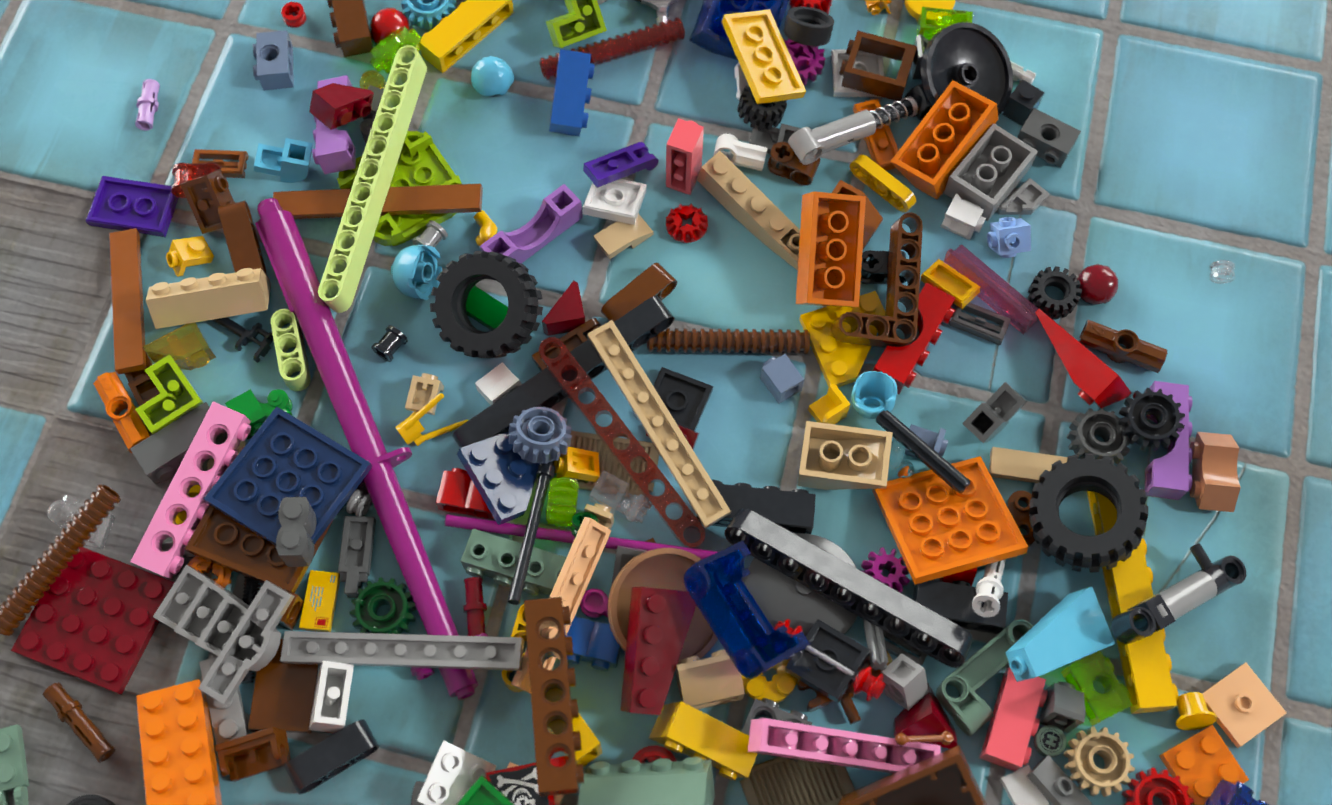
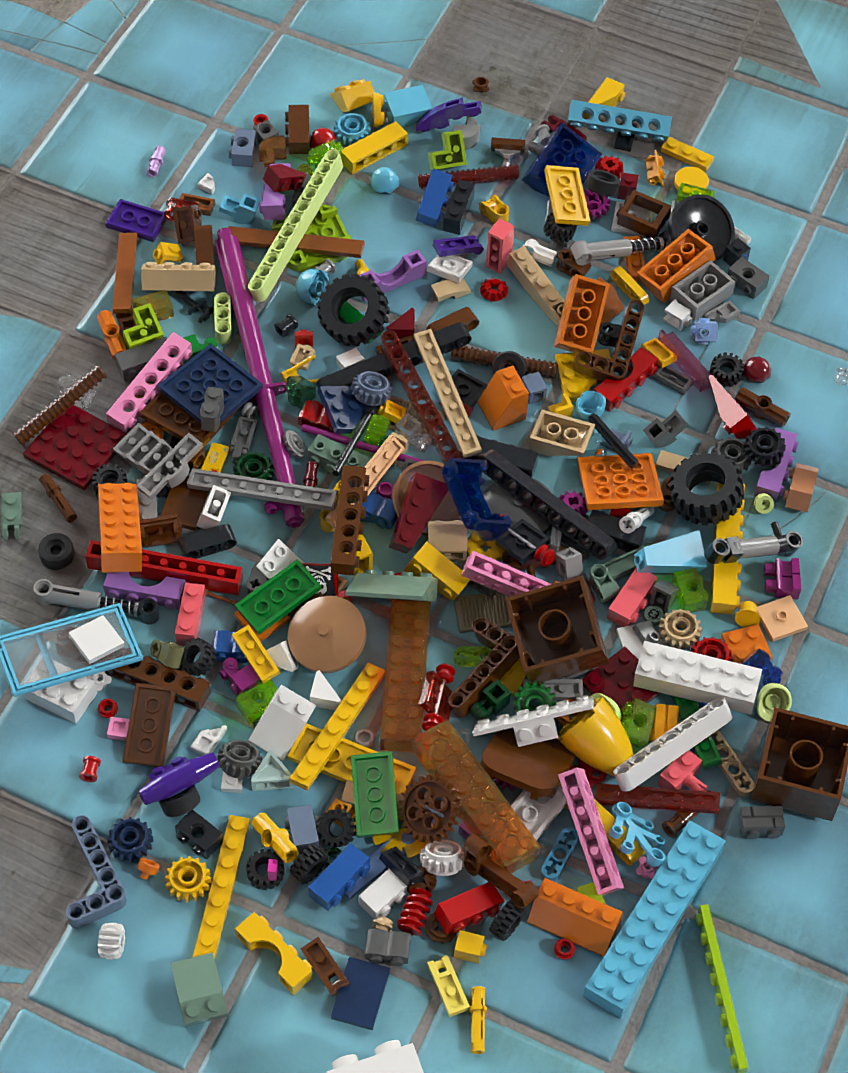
camera: 10 degrees right, 10 degrees down
none -> black tyre [92,463,128,495]
none -> white tile [198,173,215,195]
none -> dark grey brick [253,120,279,151]
none -> clear orange brick [259,135,287,168]
none -> light grey gear [283,430,305,458]
none -> clear green slope [287,376,316,410]
none -> red tile [295,329,313,349]
none -> black brick [443,179,475,235]
none -> orange slope [478,366,529,431]
none -> yellow piece [479,195,509,224]
none -> black tyre [492,351,526,379]
none -> dark red brick [617,172,639,200]
none -> yellowish green tile [754,493,774,514]
none -> magenta hips [763,558,801,600]

